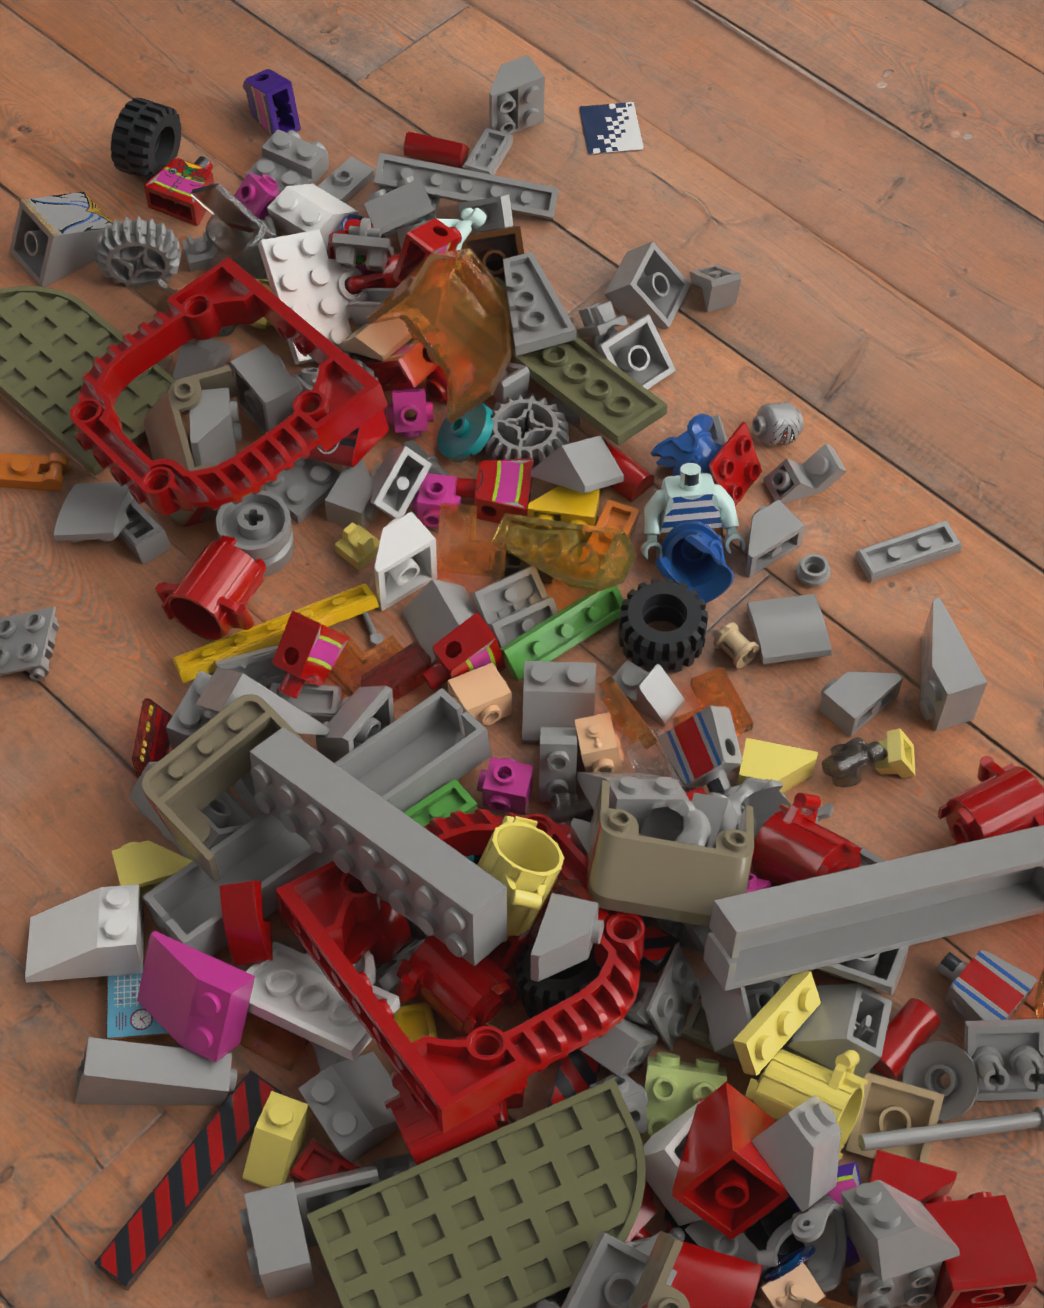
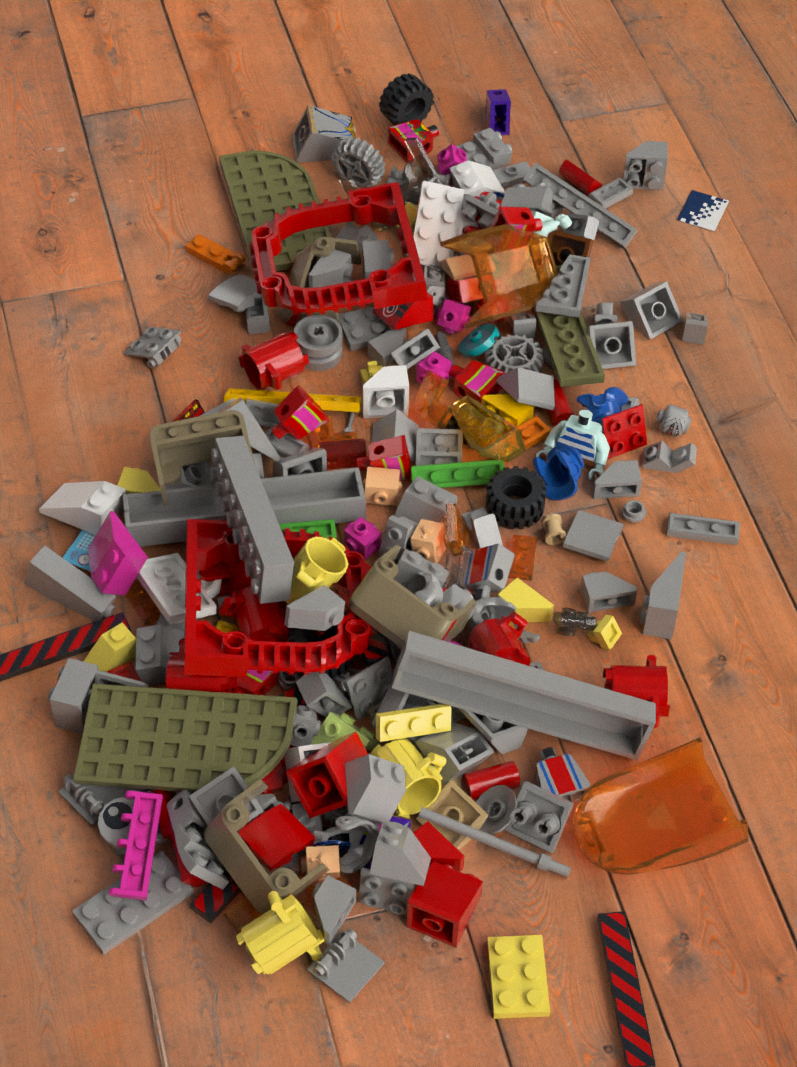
camera: 30 degrees right, 5 degrees down
red slope [219,880,273,965] -> none

